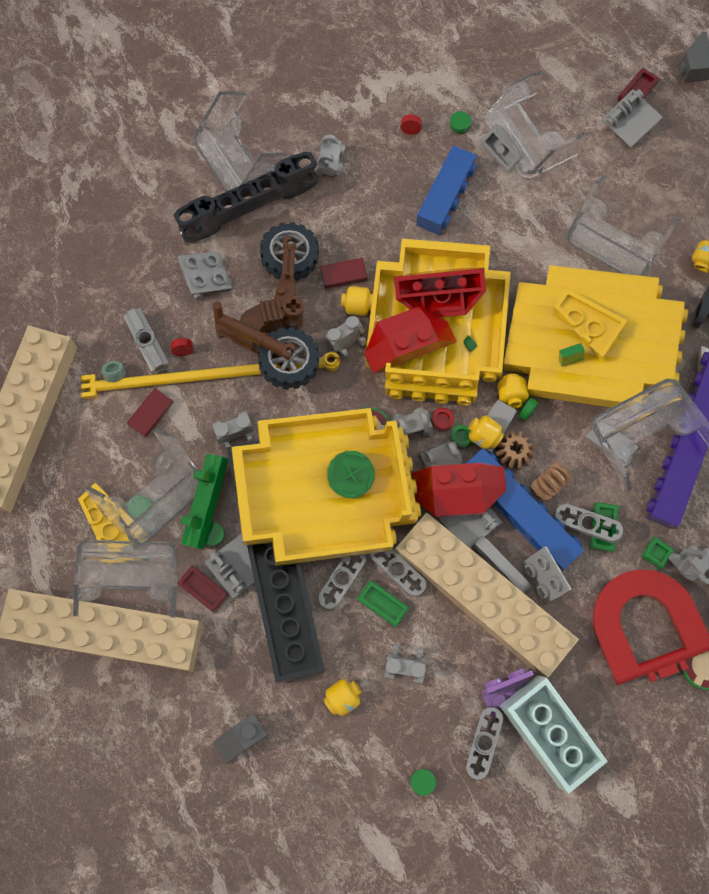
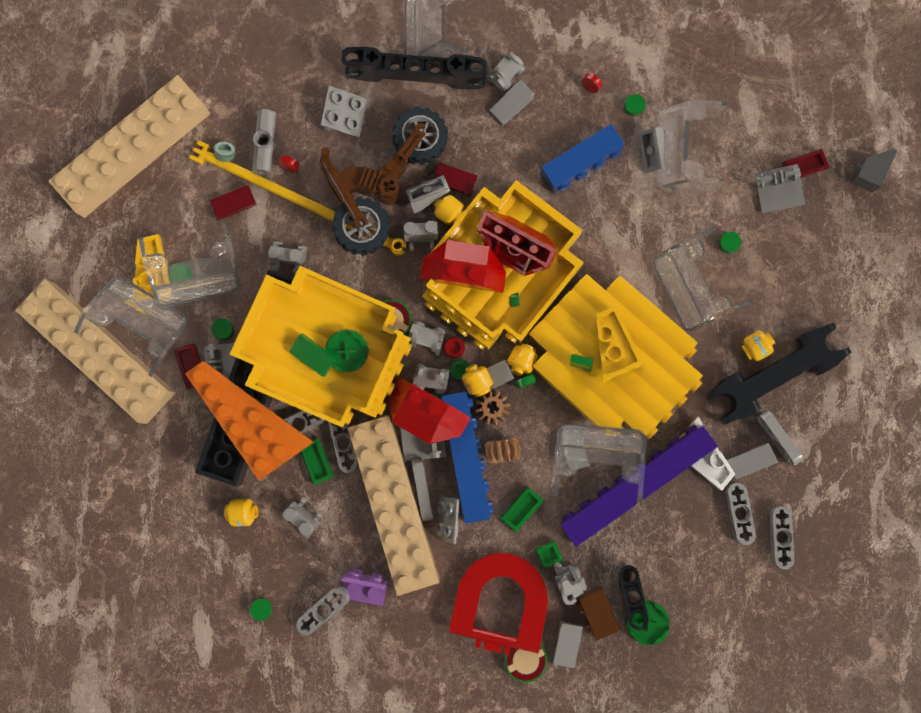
camera: 30 degrees right, 10 degrees up
green hinge [180,454,229,550] -> none
dark grey slope [214,713,269,763] -> none
light aqua brick [500,675,608,794] -> none
light grey beam [555,504,623,543] -> none
none -> orange wing [185,361,314,480]
none -> green tile [289,333,337,377]
none -> light grey slope [405,175,450,214]
none -> light grey slope [490,80,534,126]
none -> green tile [719,232,741,253]

